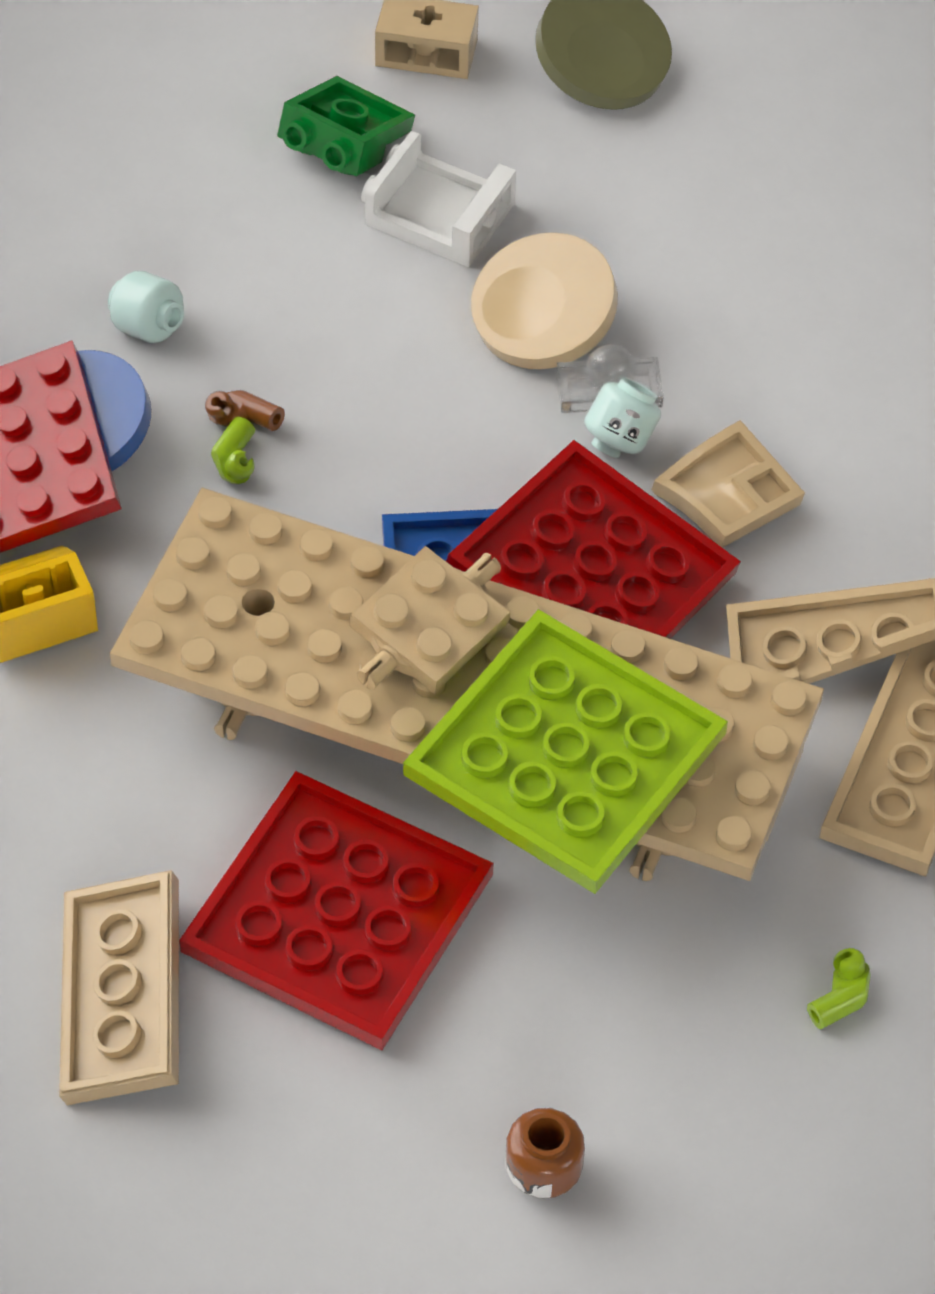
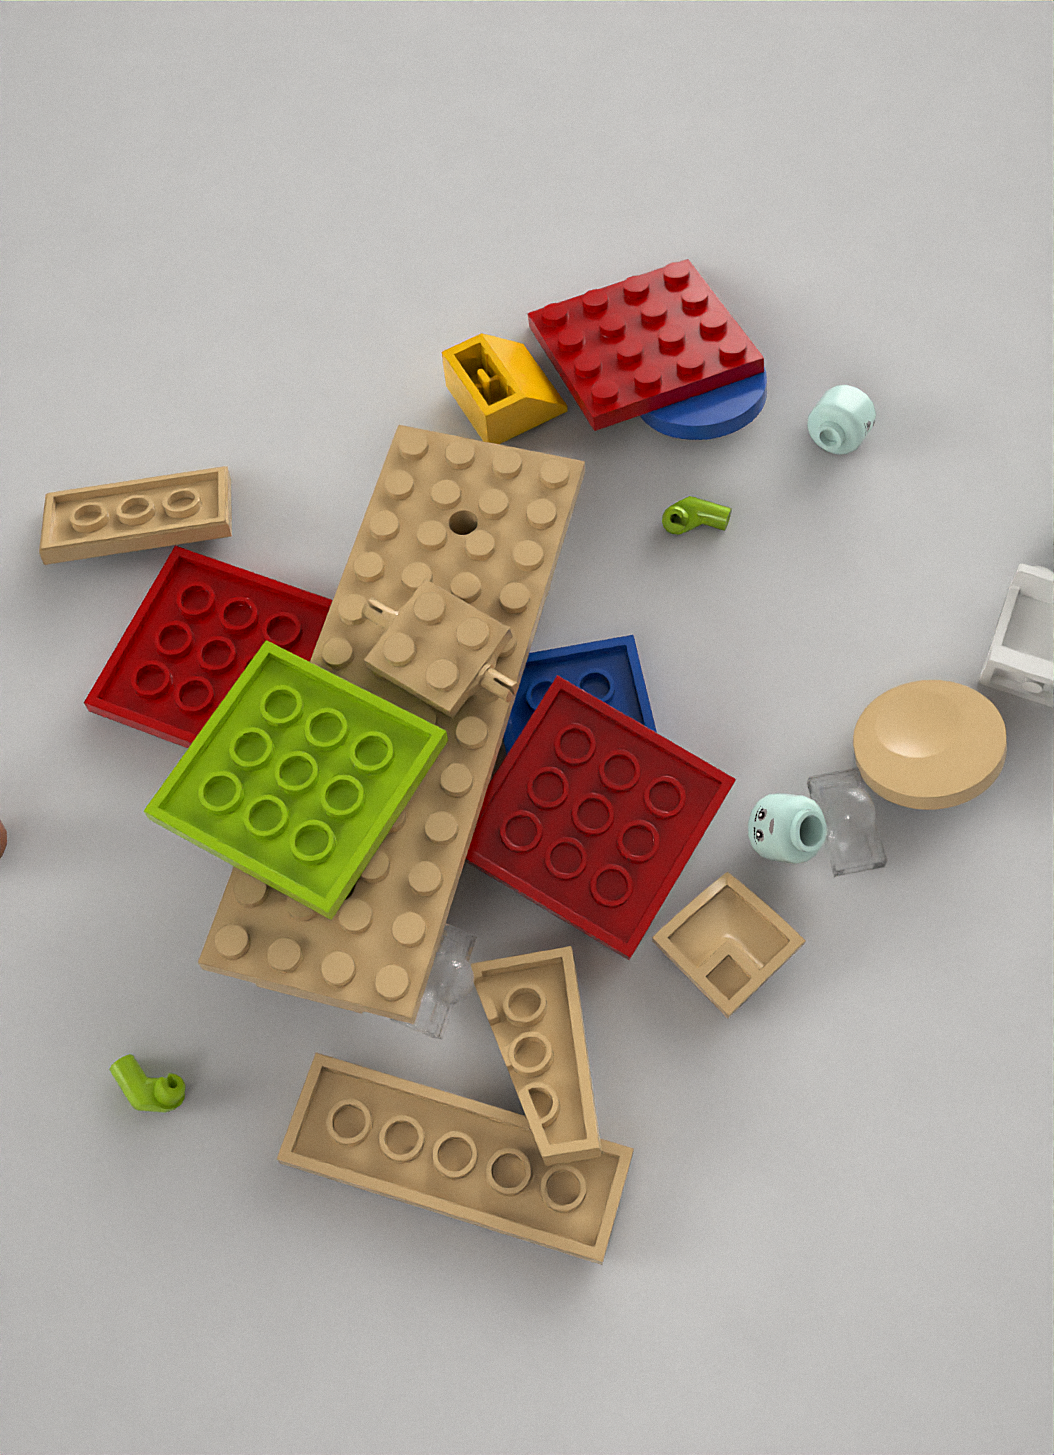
camera: 90 degrees right, 10 degrees up
dark orange arm [205,390,285,431] -> none

